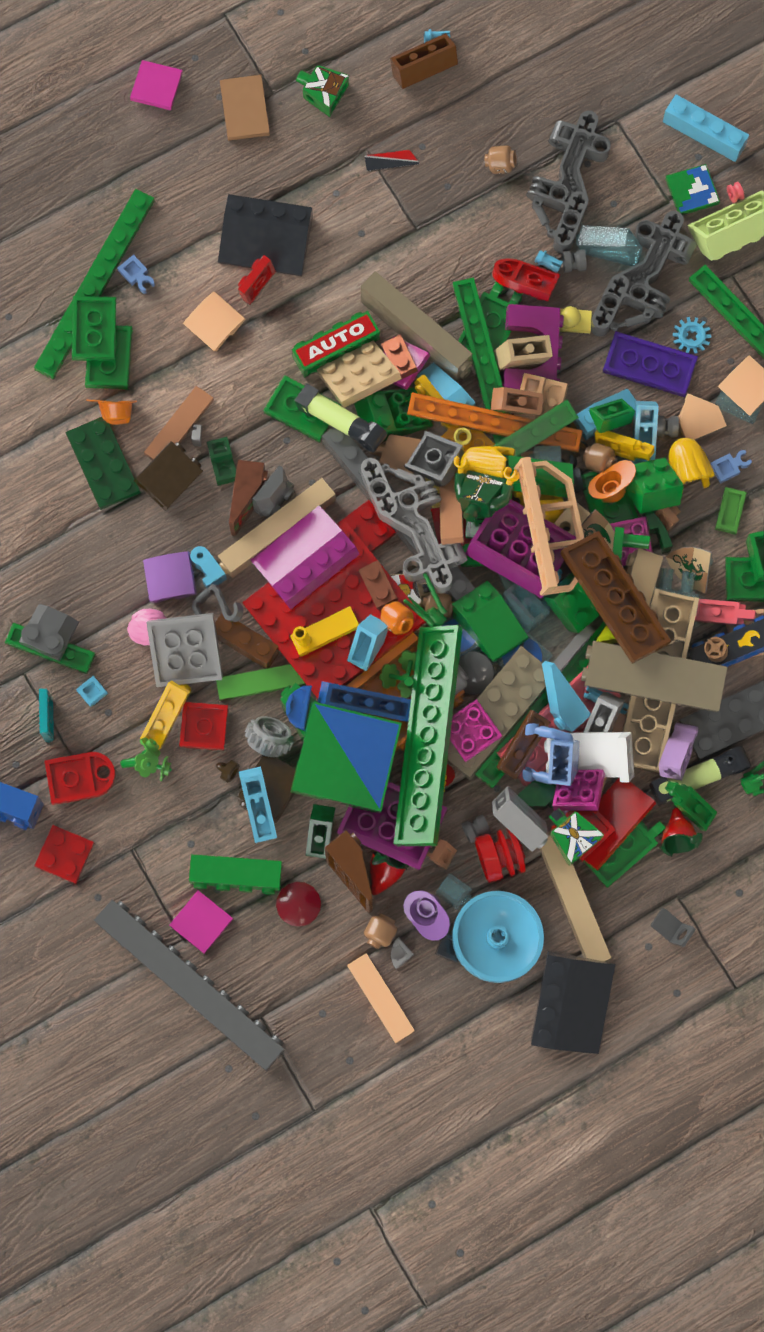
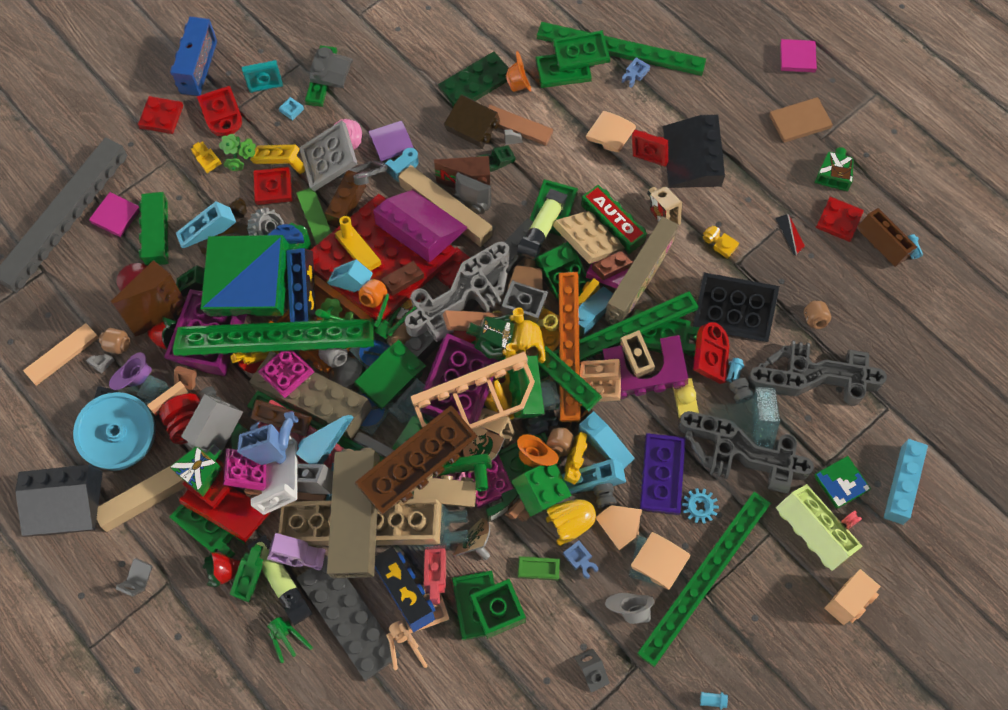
camera: 80 degrees right, 10 degrees down
nougat slope [491,387,544,416] -> none
green slope [589,398,635,433] -> none
medium nougat wheel [704,637,728,662] -> none
none -> light nougat slope [147,381,188,416]
none -> yellow plate [190,141,222,173]
none -> tan torso [647,187,682,225]
none -> black slope [693,272,780,342]
none -> yellow plate [703,226,739,259]
none -> red plate [816,196,864,242]

